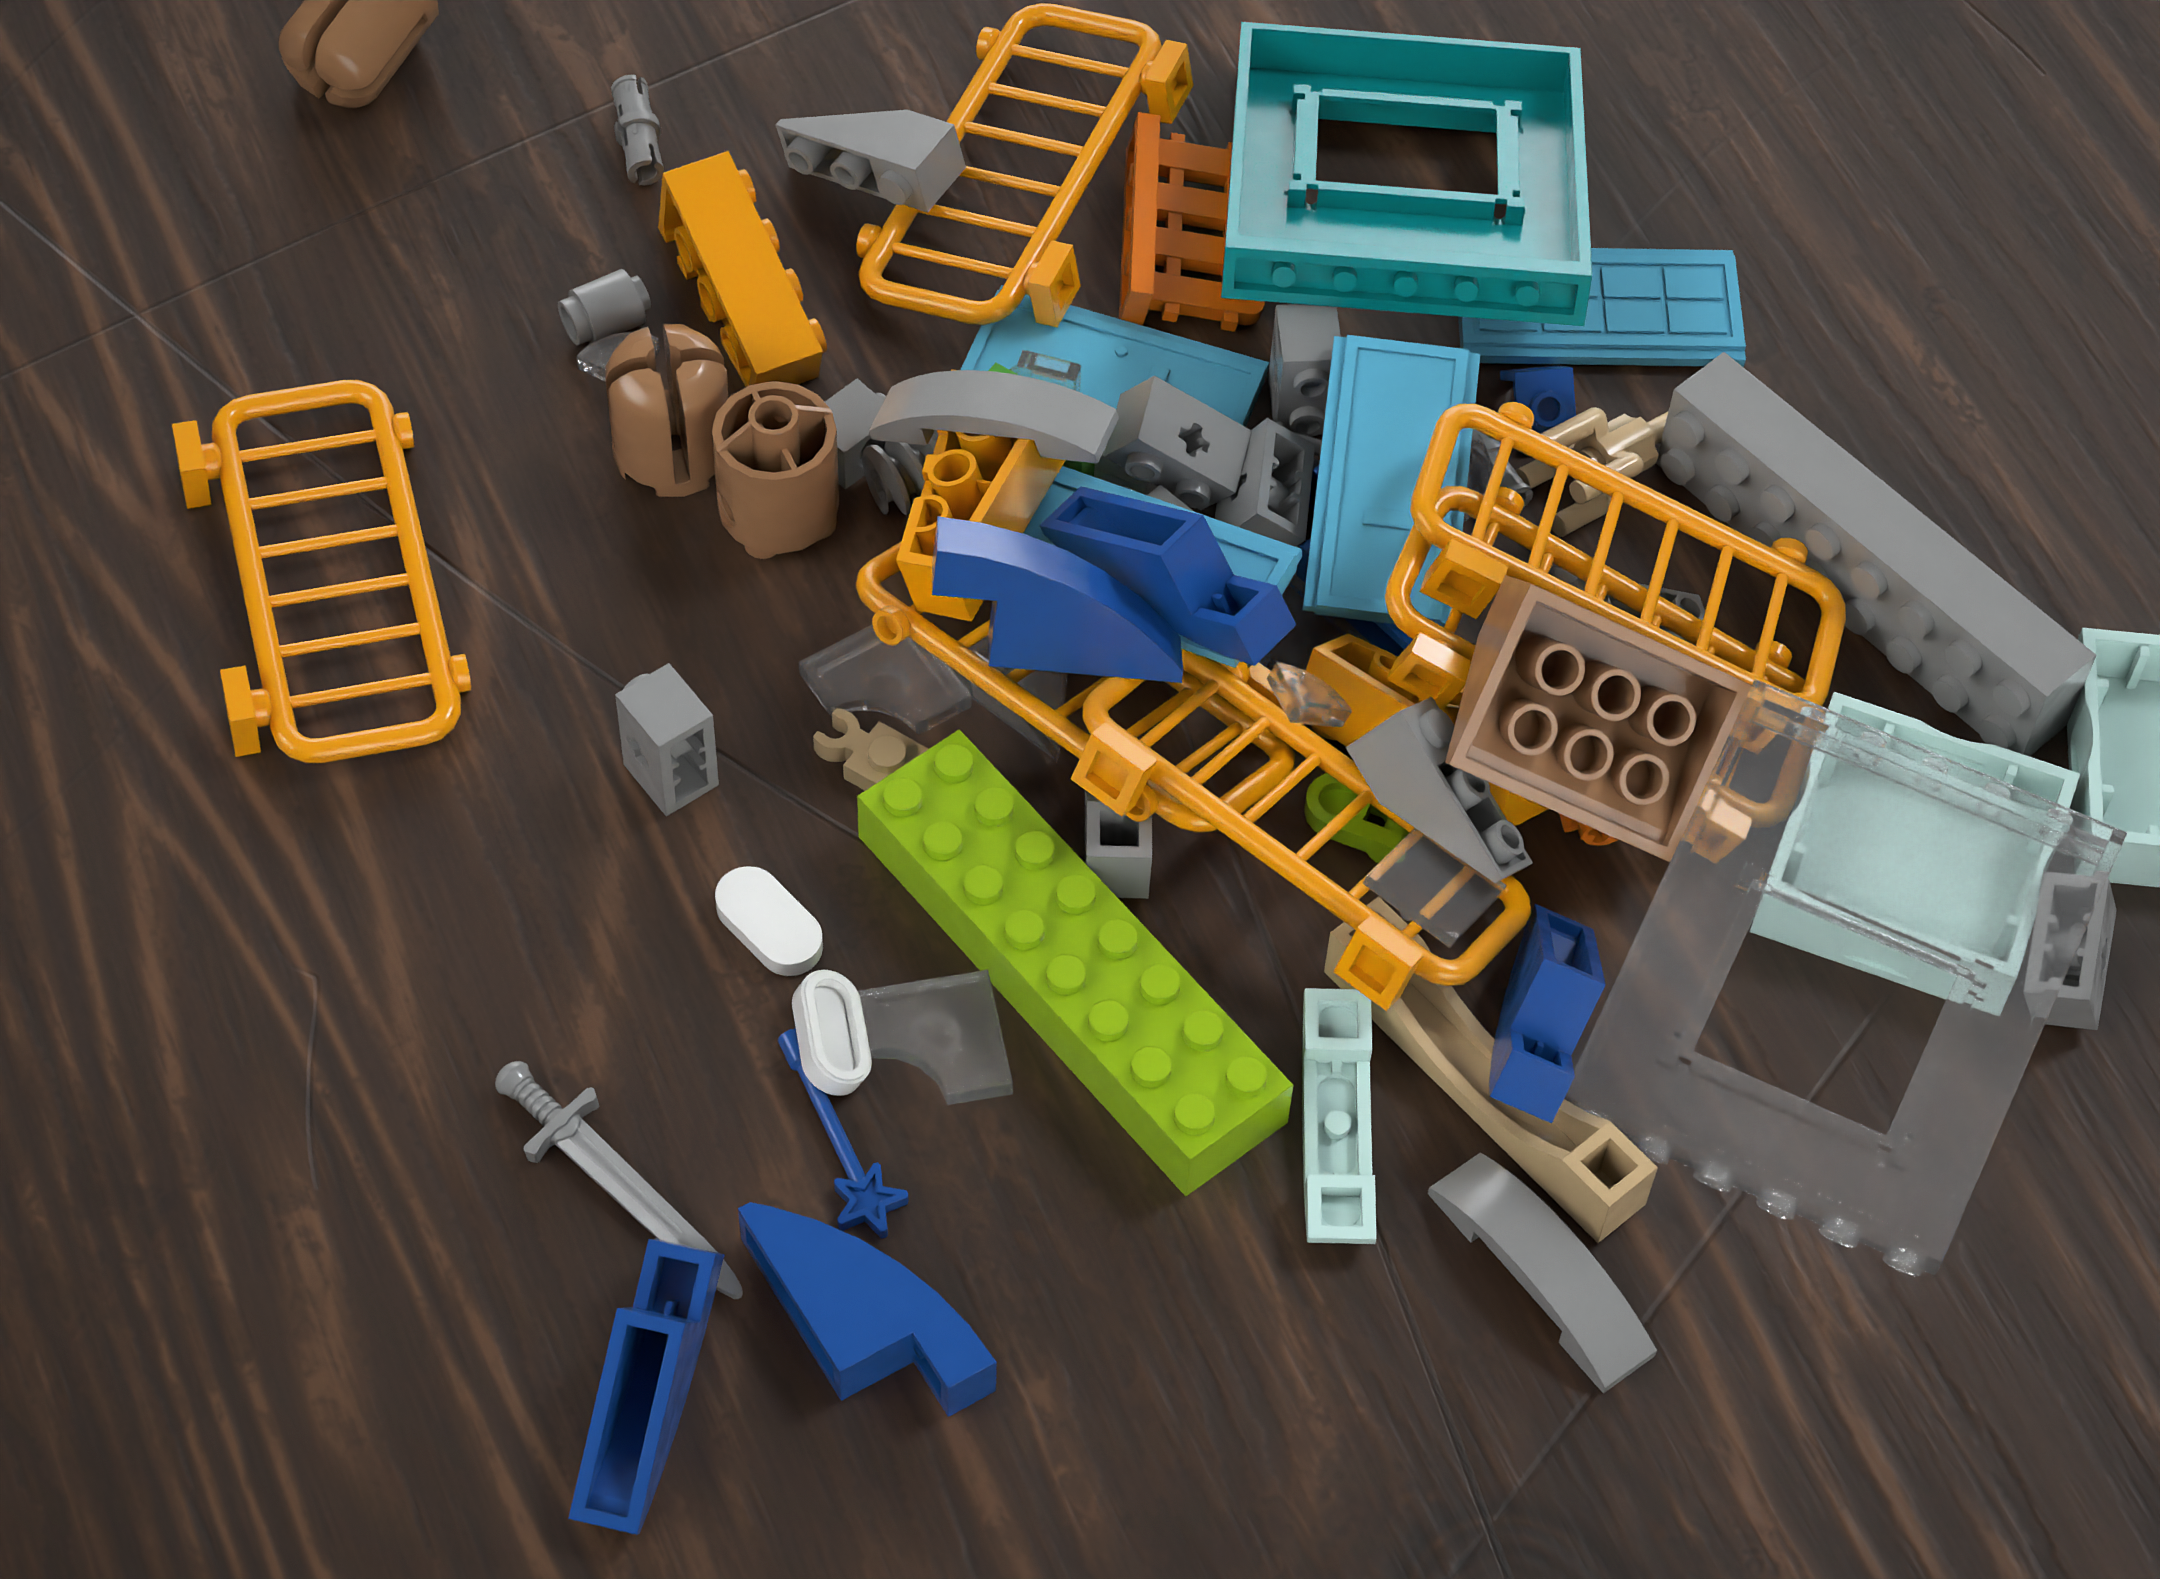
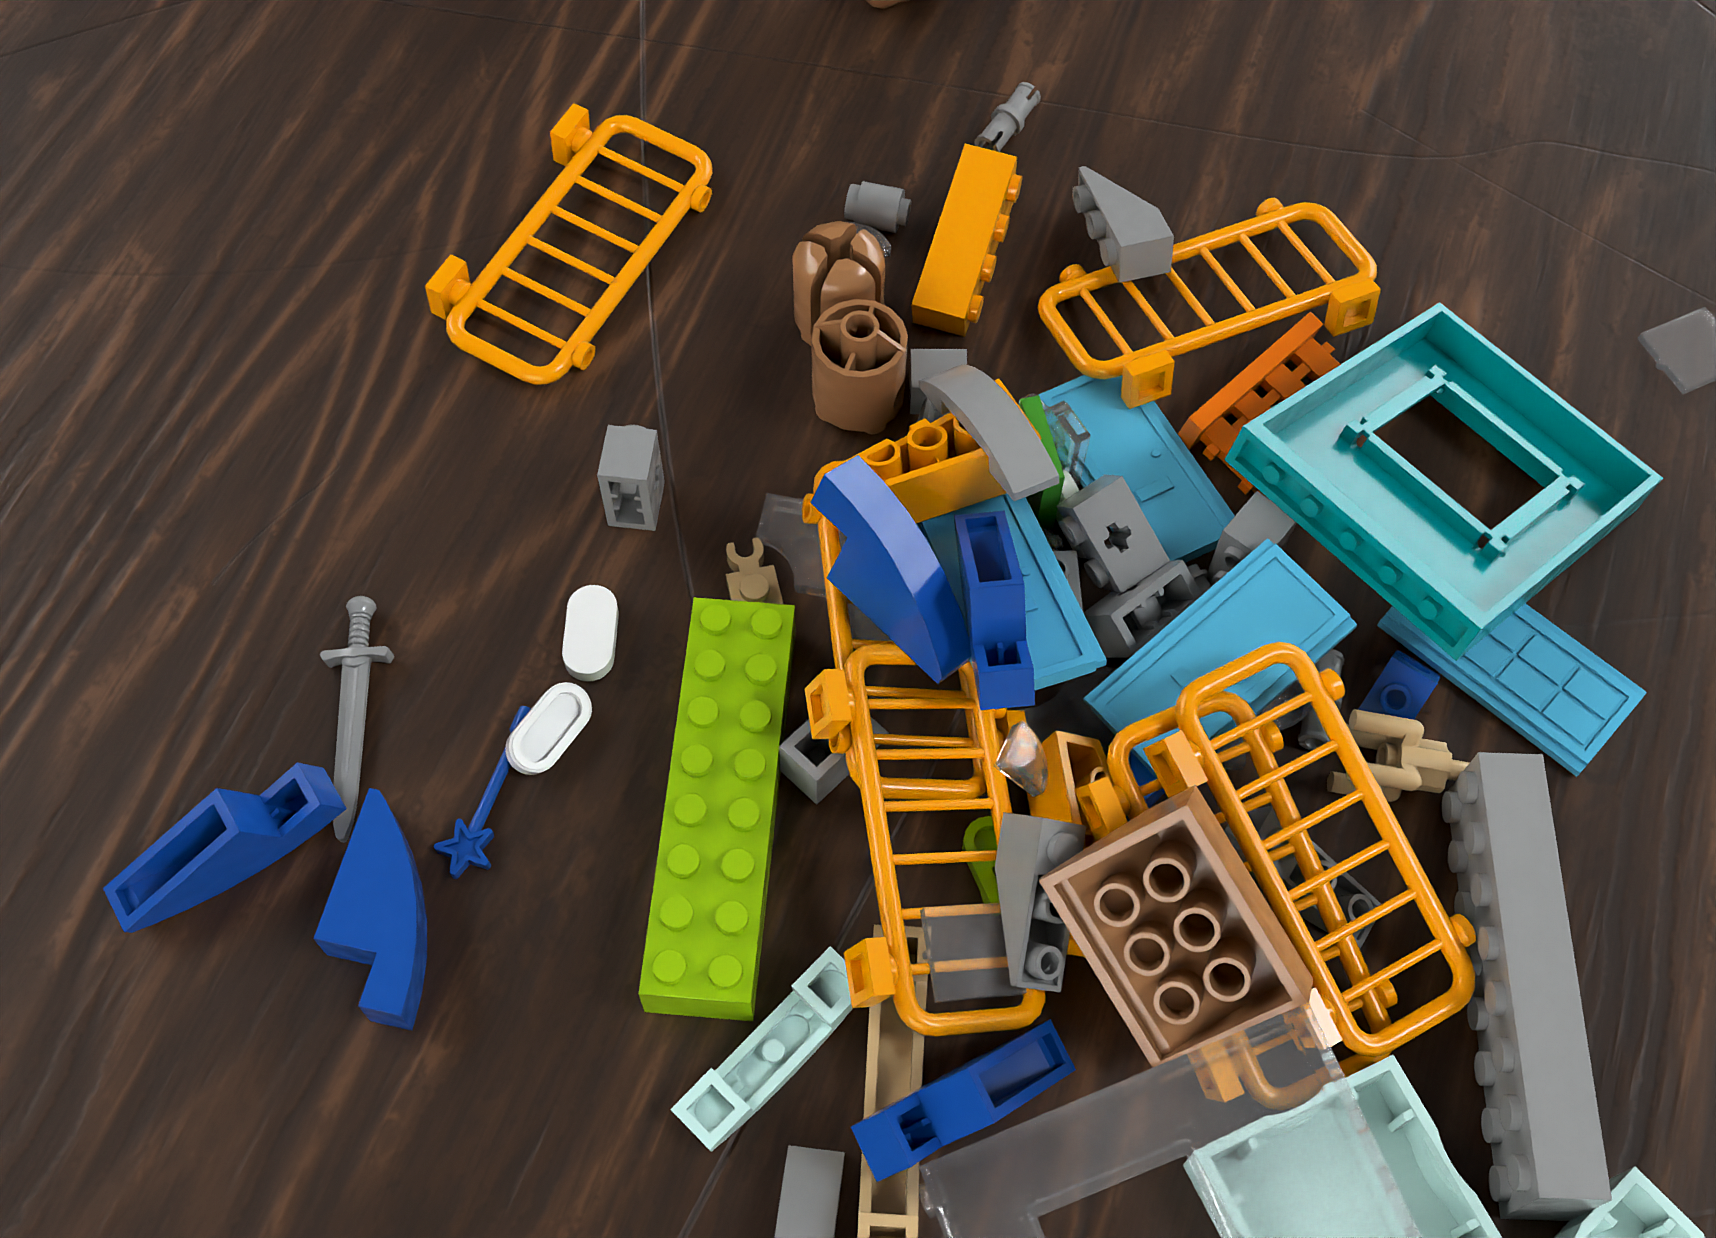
camera: 45 degrees right, 5 degrees up
clear tile [859,970,1013,1105] -> none

